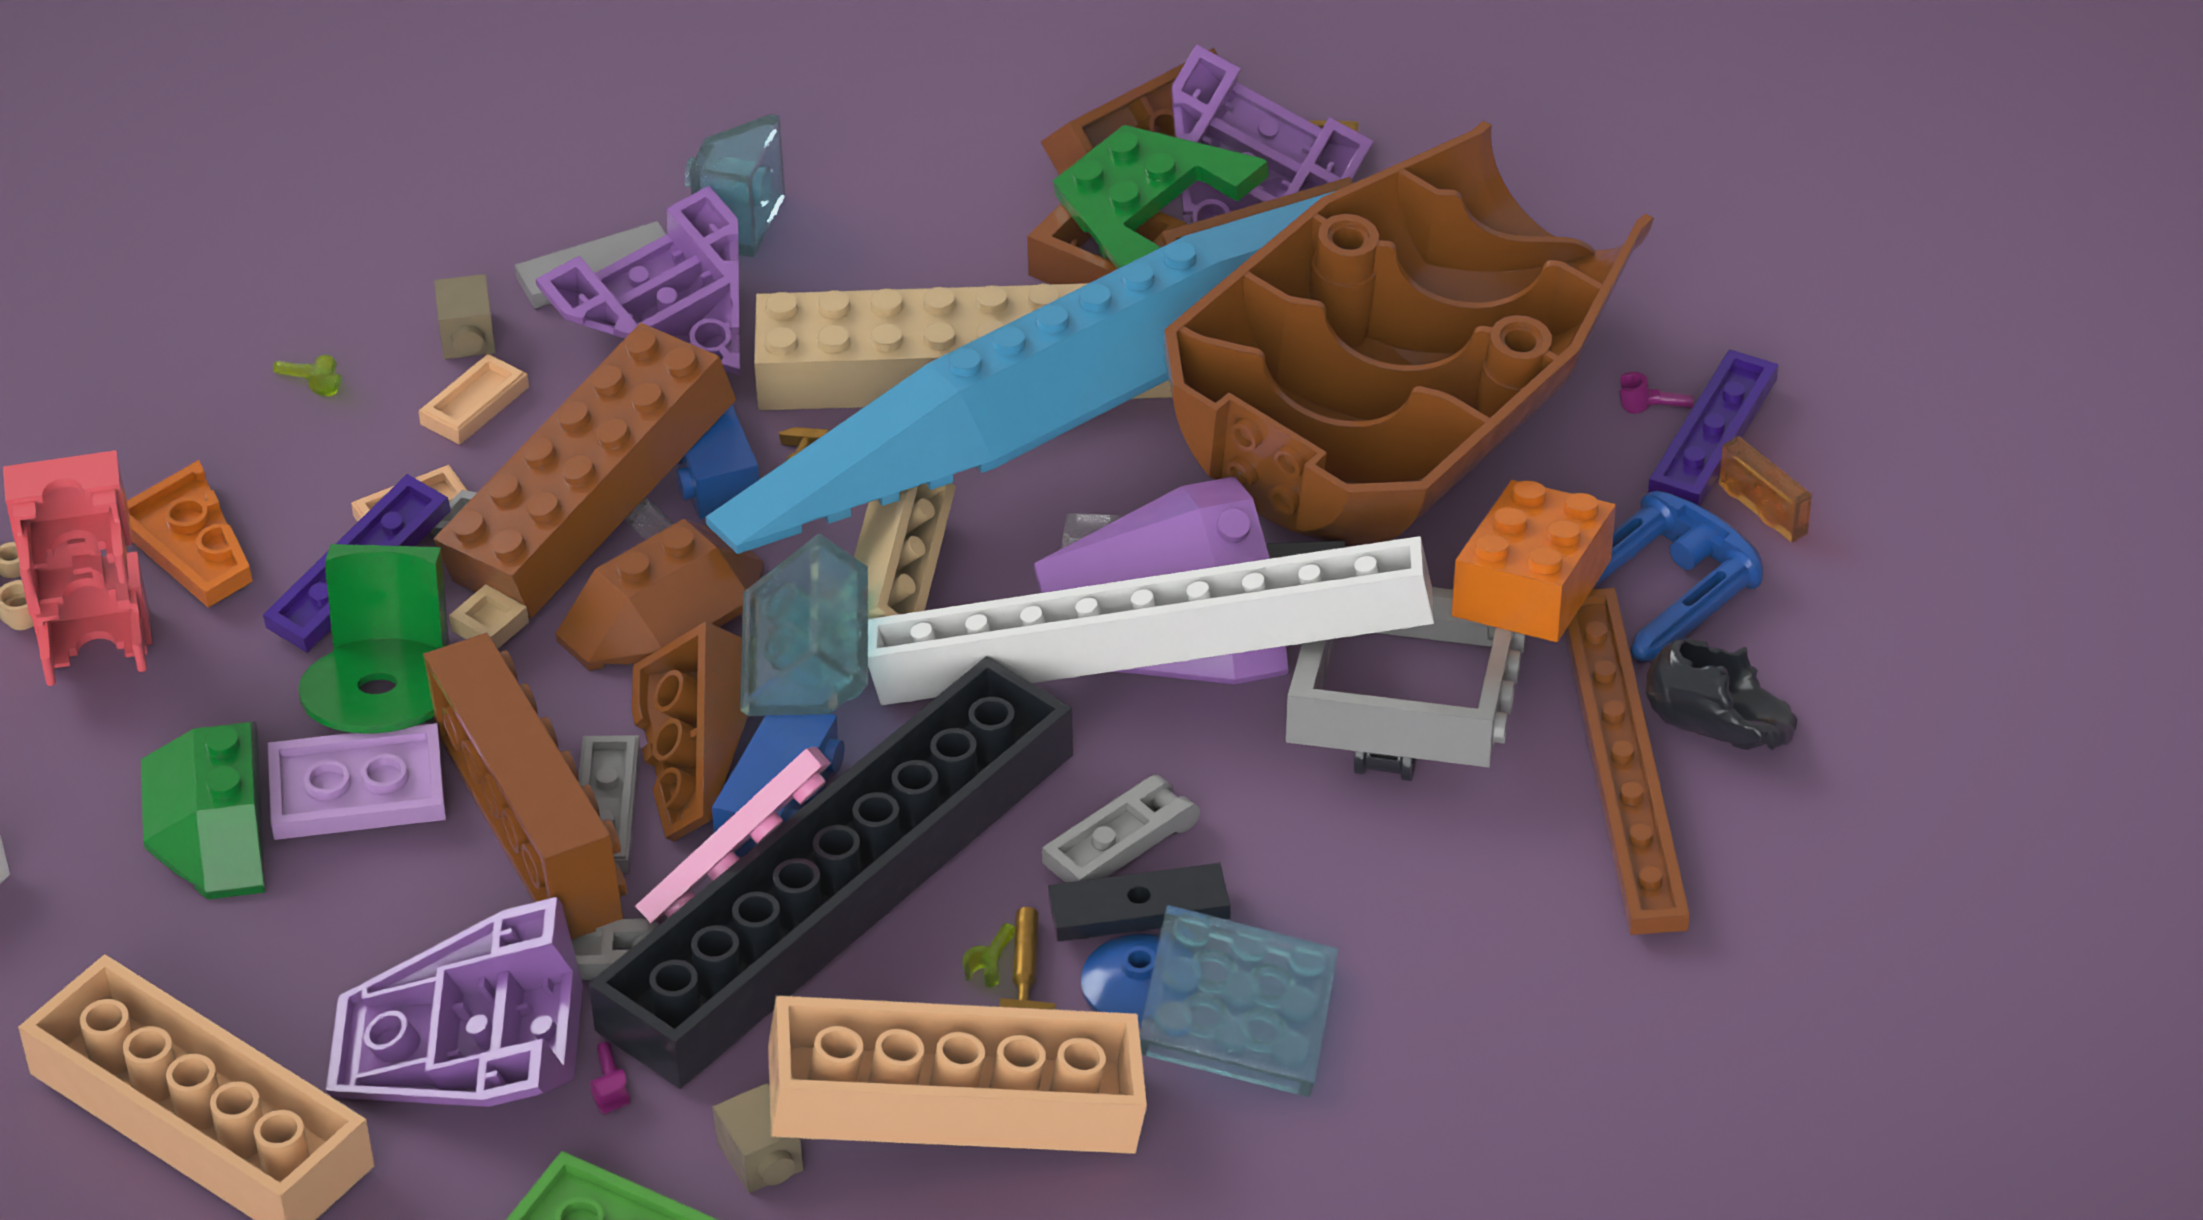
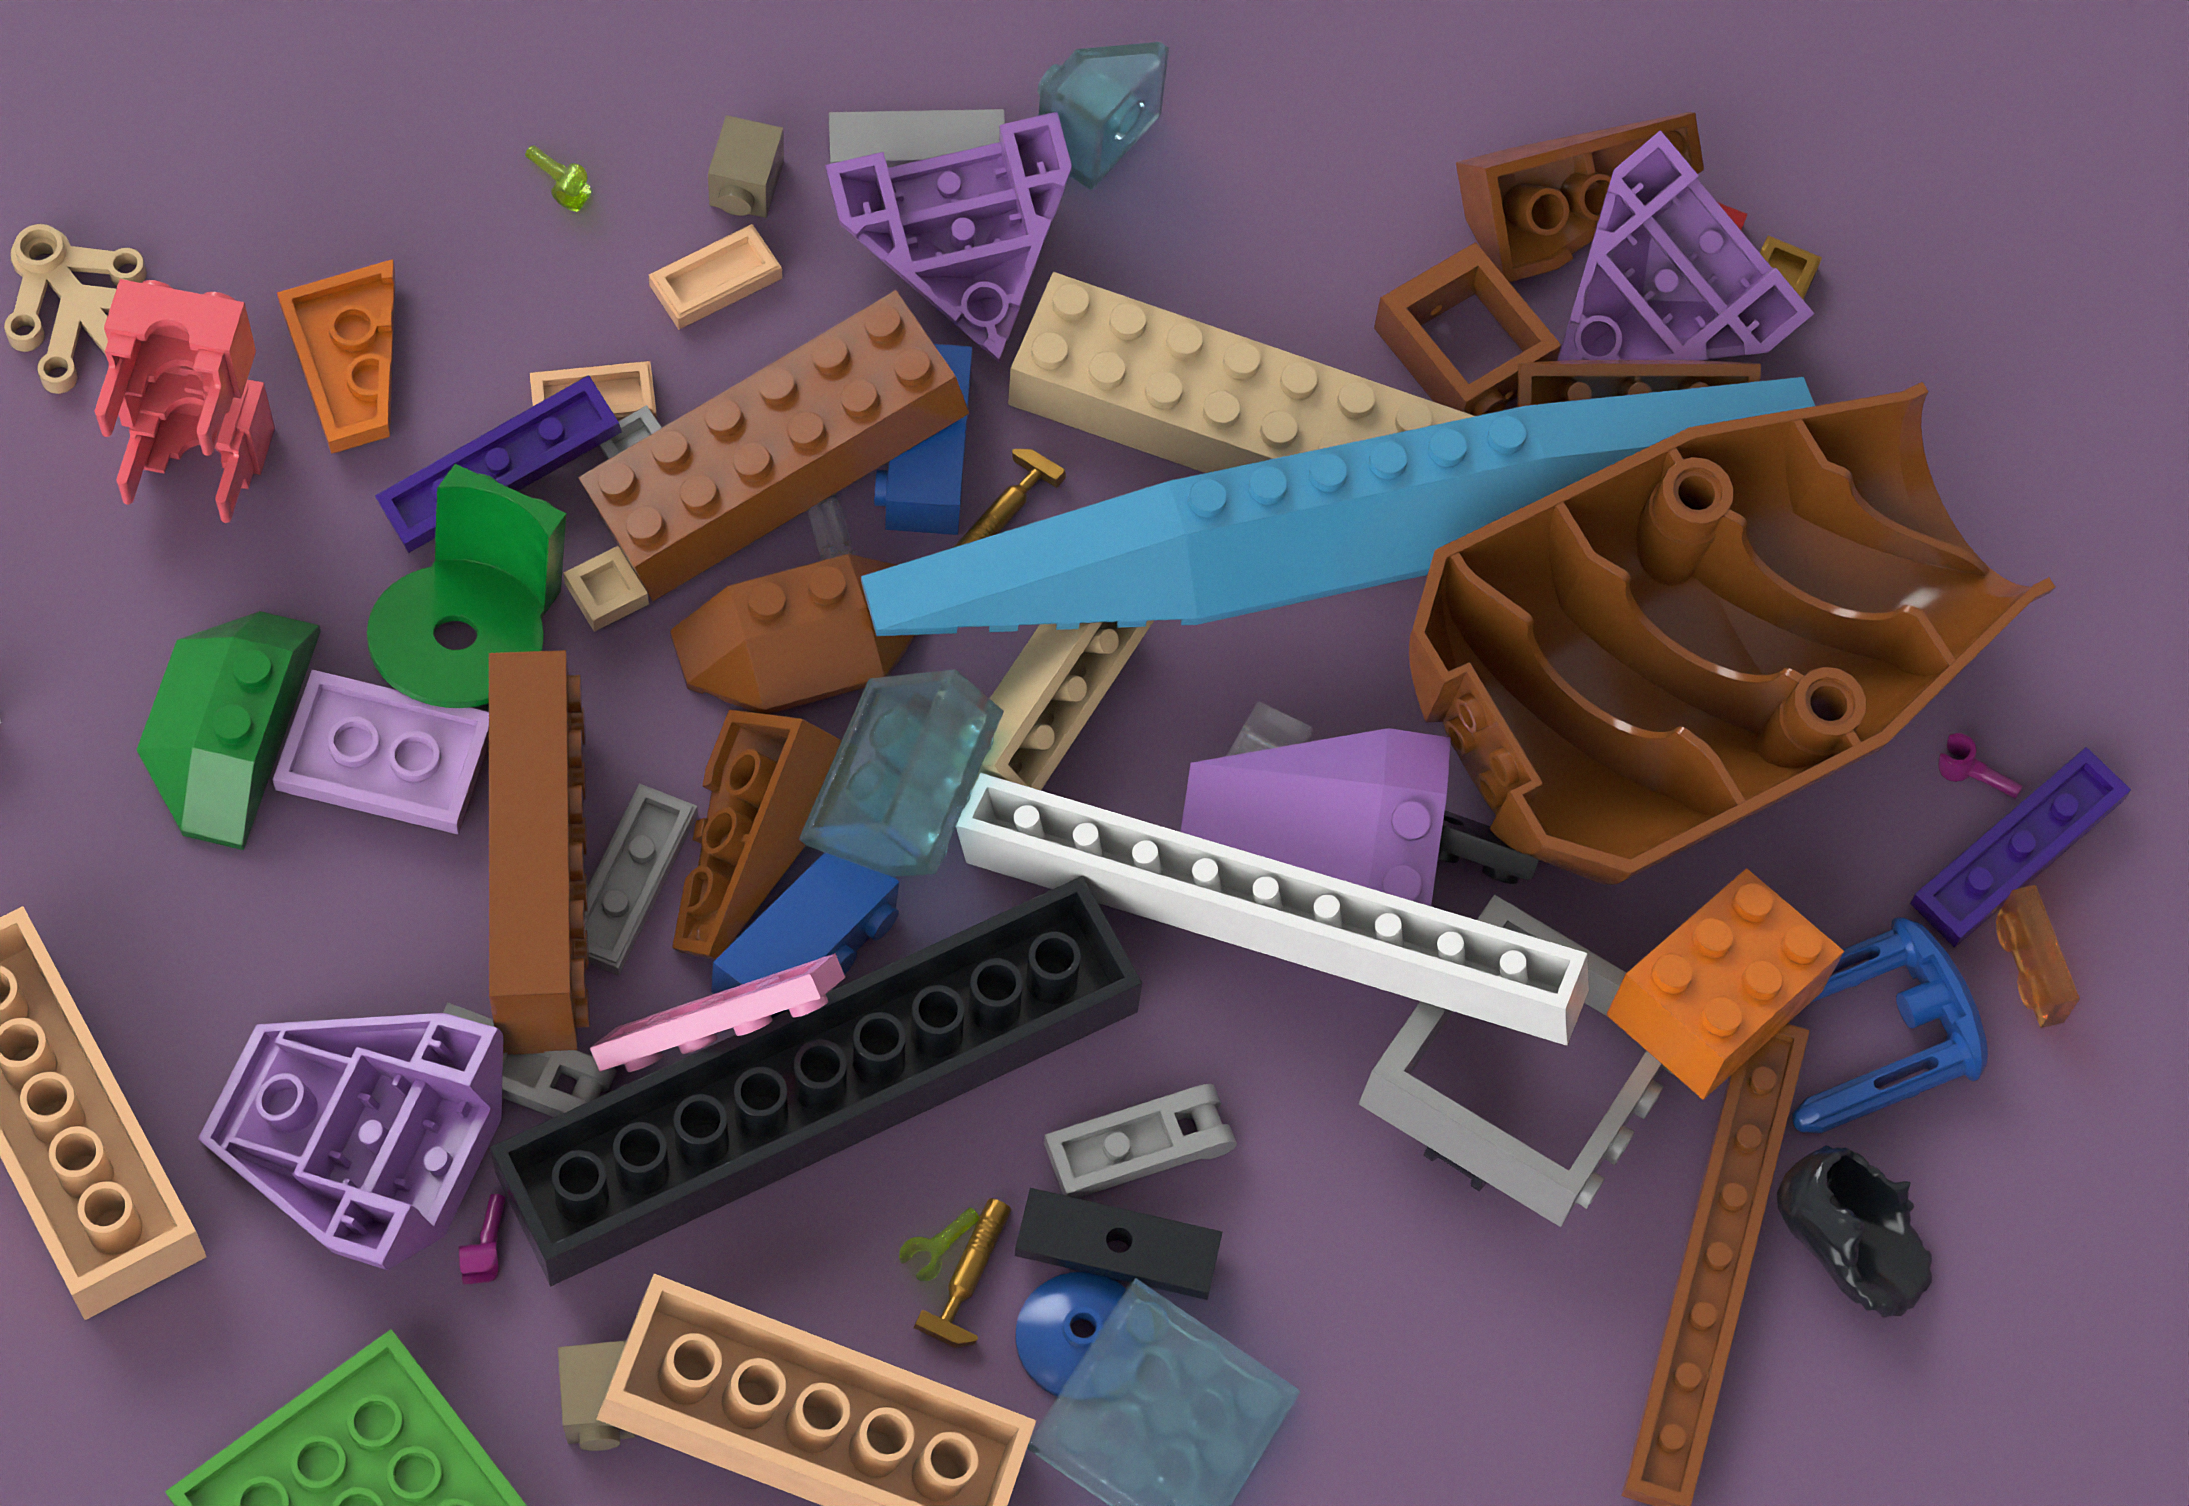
camera: 15 degrees right, 20 degrees up
green wing [1053,125,1269,269] -> none

